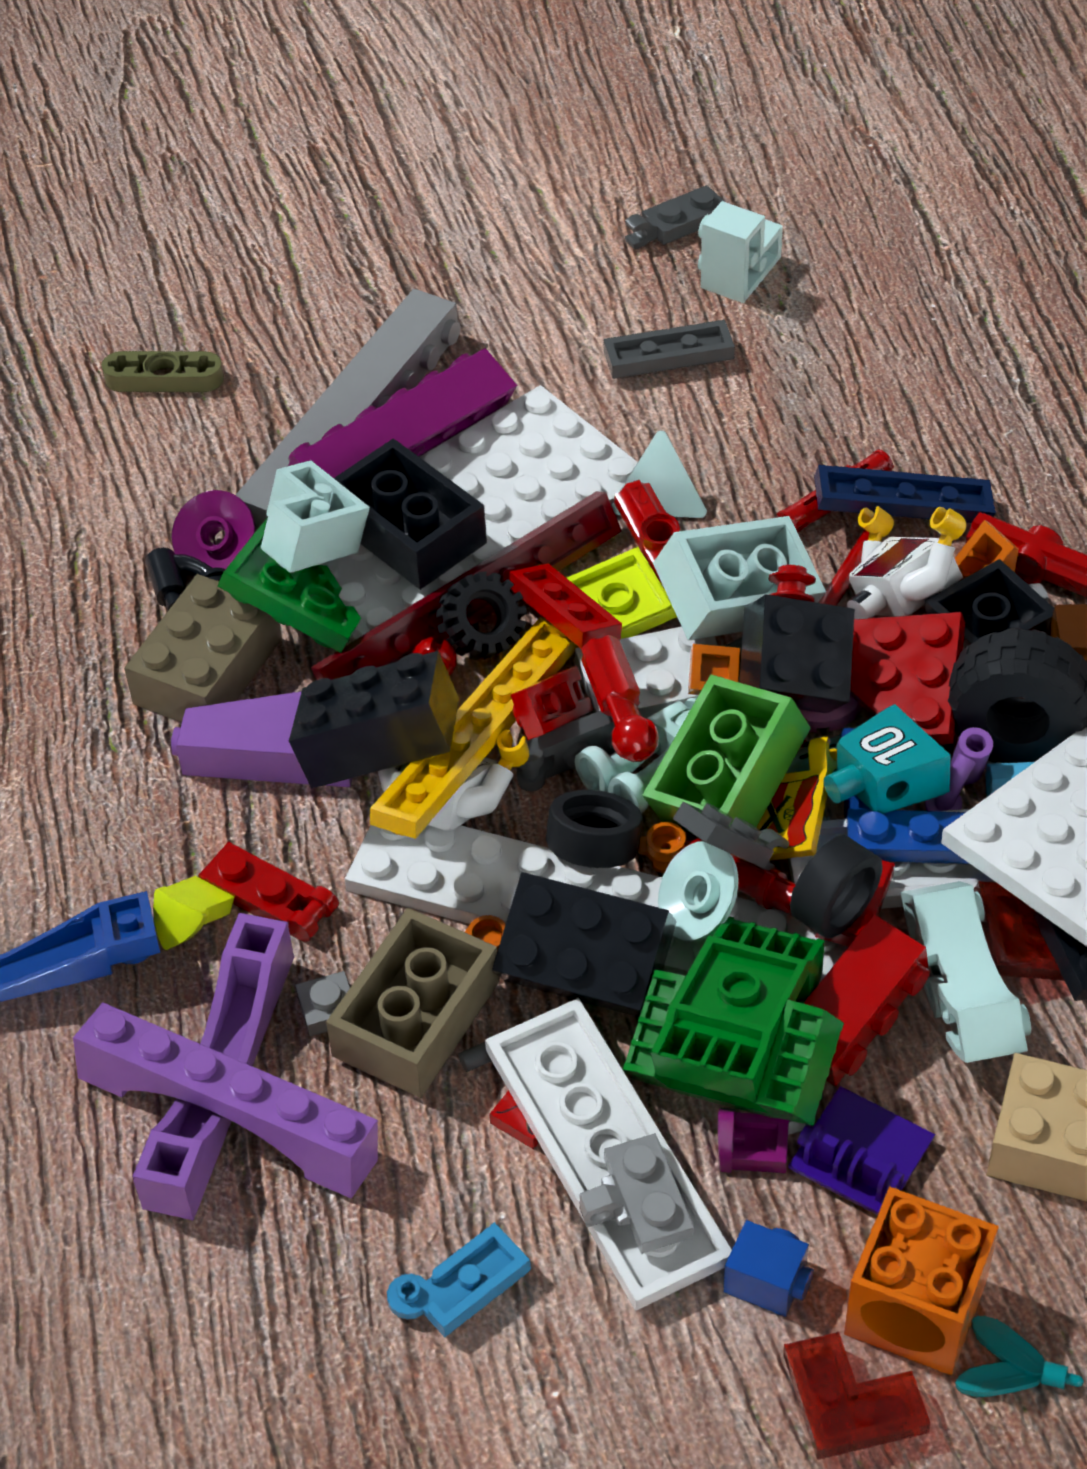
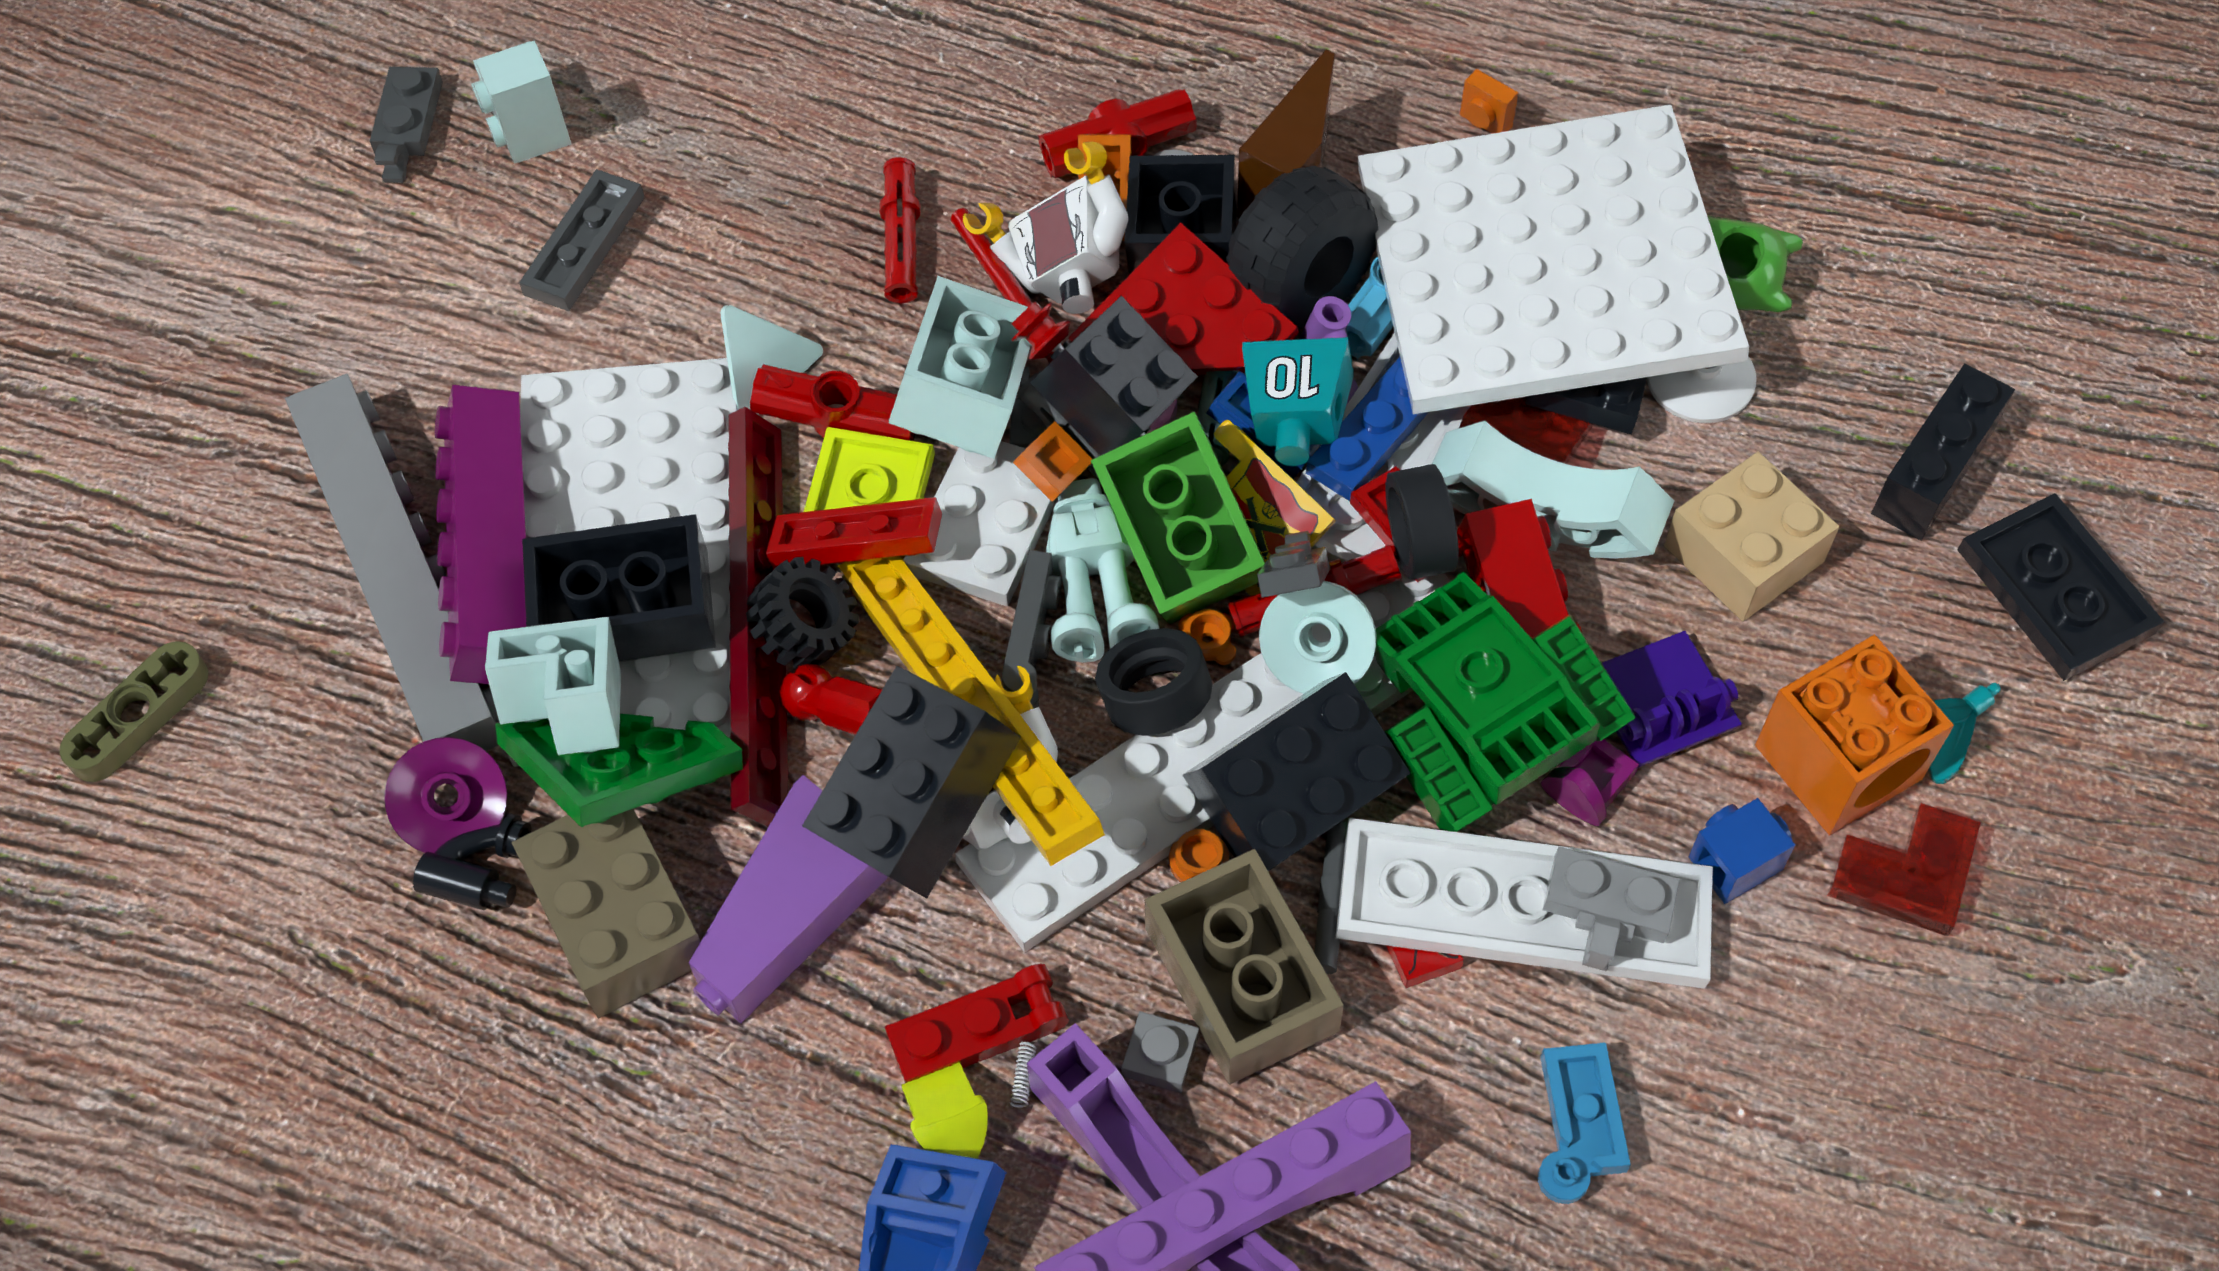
camera: 55 degrees left, 10 degrees up
red plate [510,666,594,740] -> none
red piece [581,635,659,762] -> none
dark blue plate [814,465,996,523] -> none

